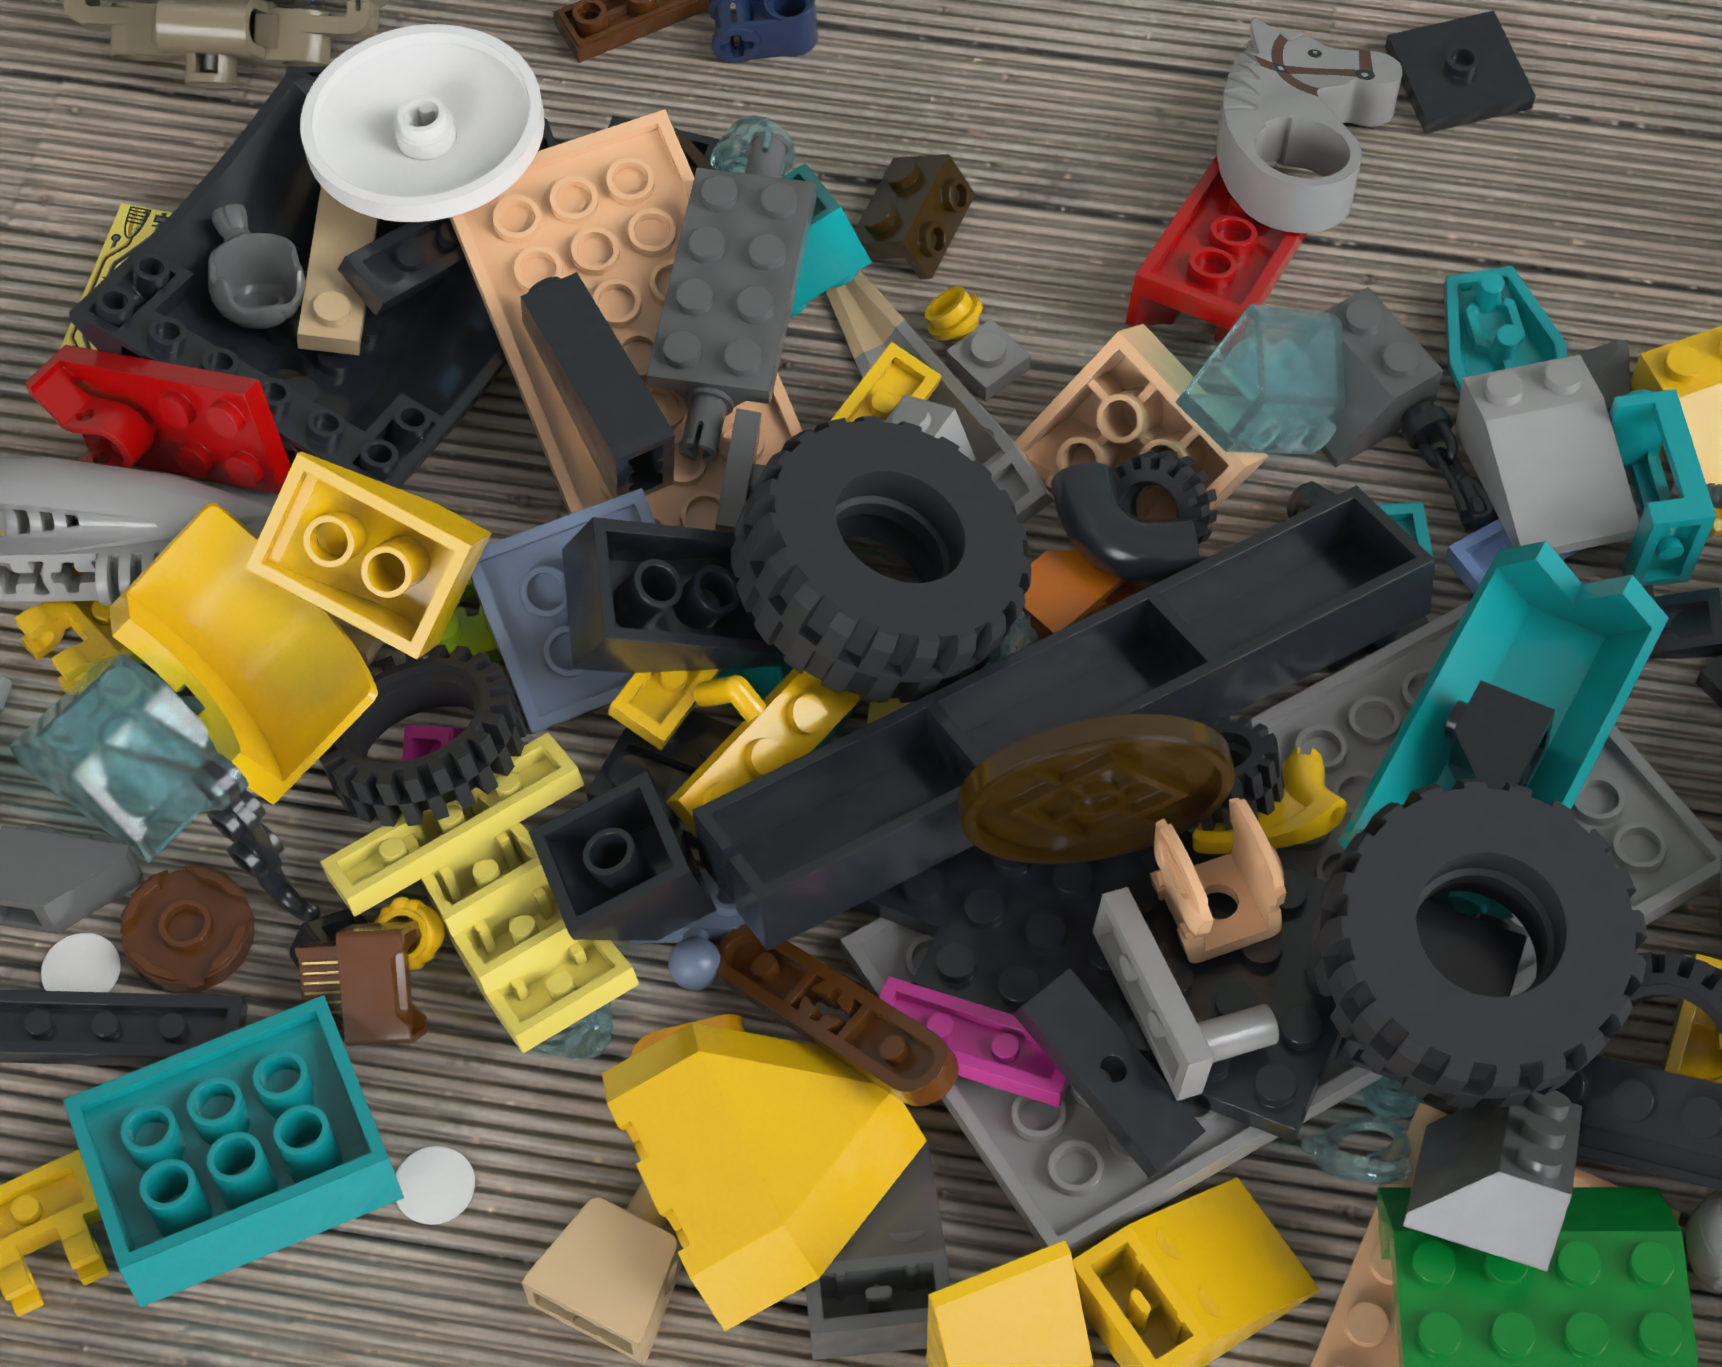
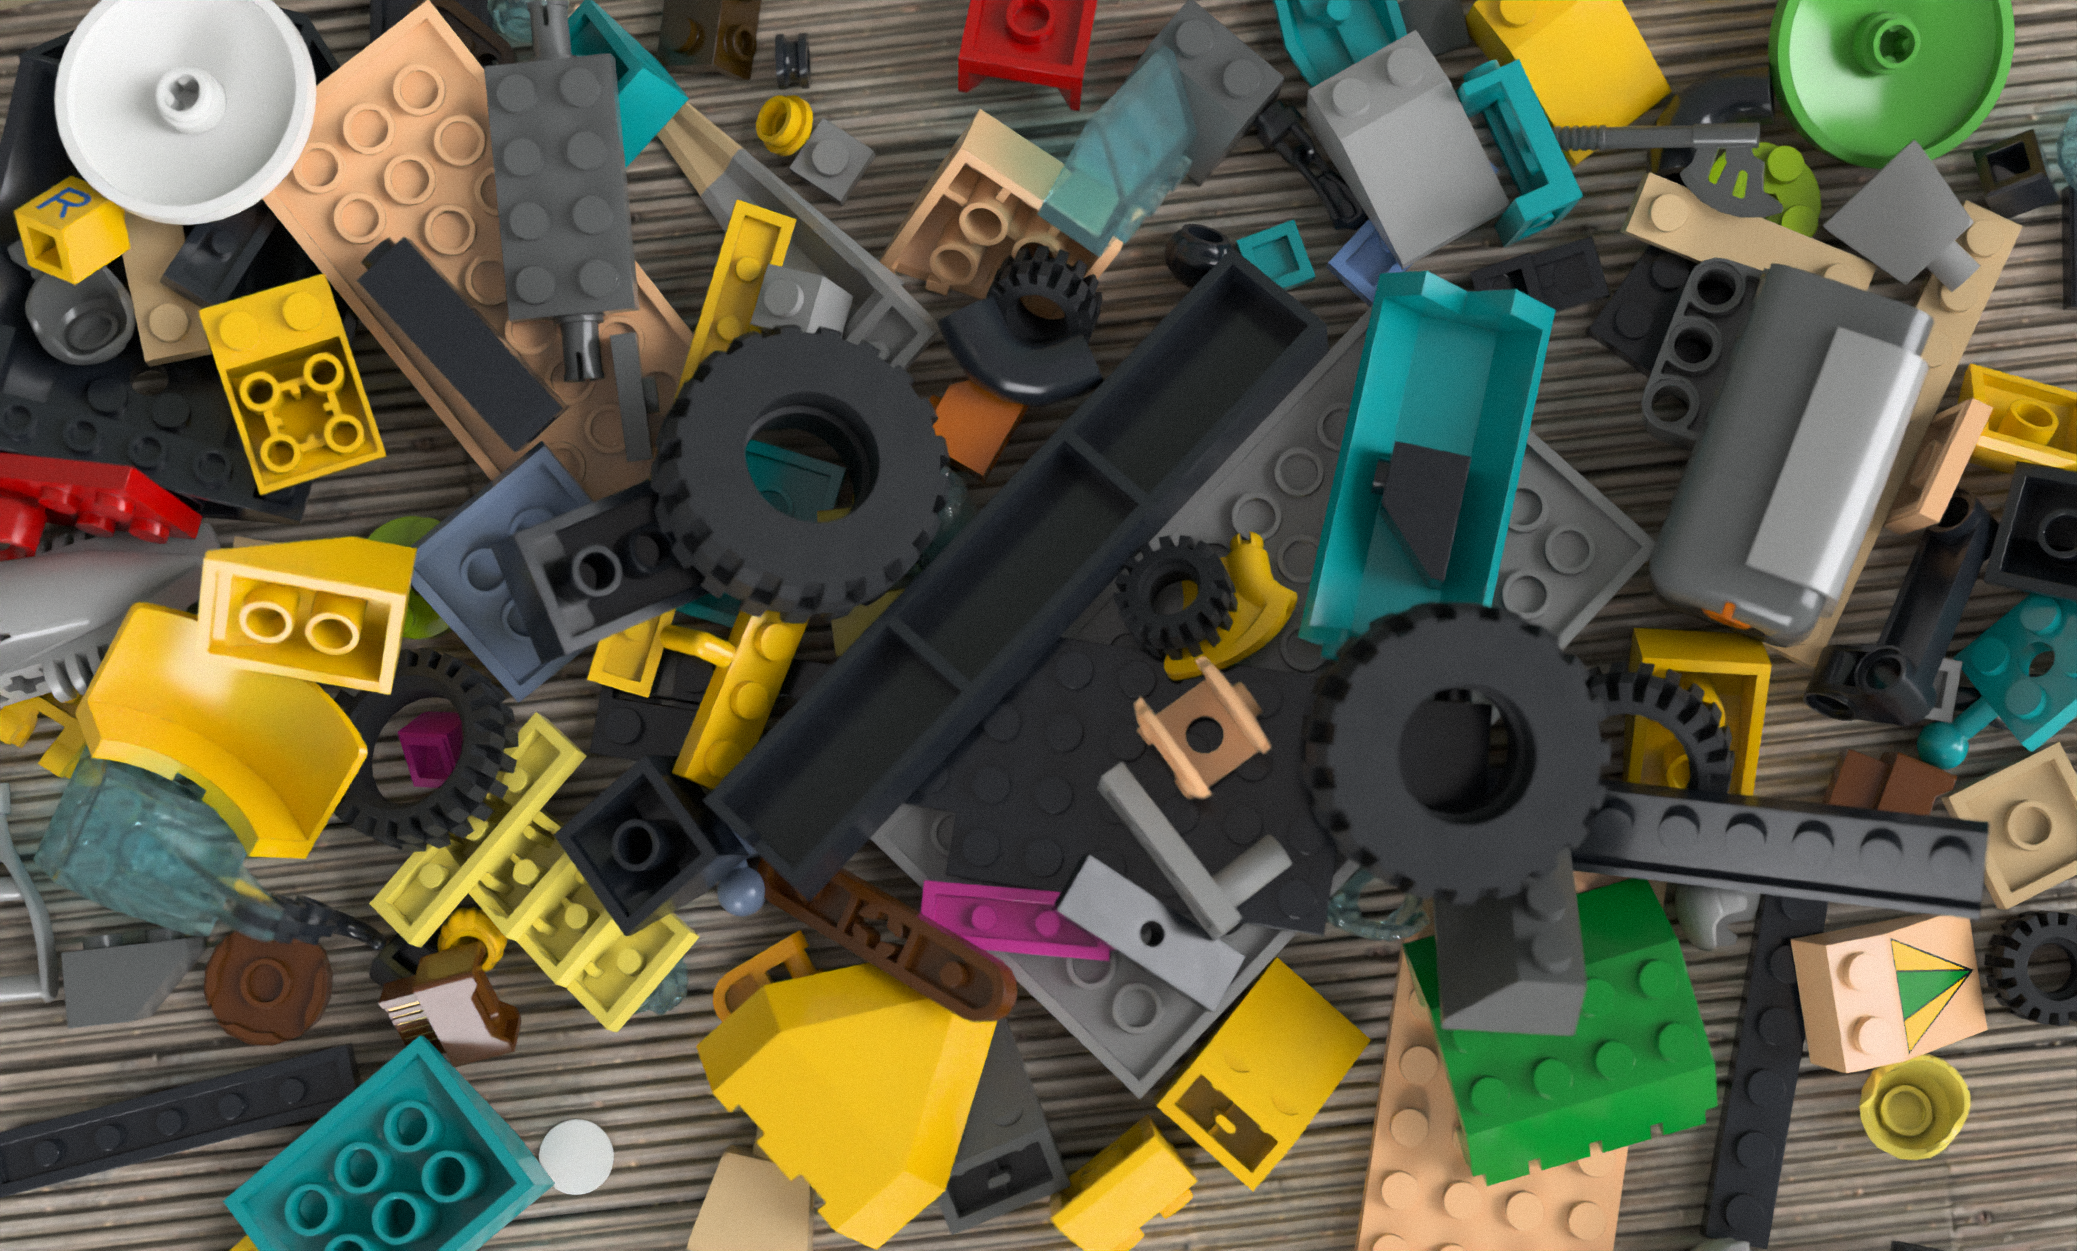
camera: 15 degrees left, 25 degrees up
white sticker [41,933,121,992] -> none
dark brown plate [957,714,1235,864] -> none
none -> yellow brick [14,176,131,285]
none -> yellow slope [198,273,387,496]
none -> black bush [775,33,811,90]

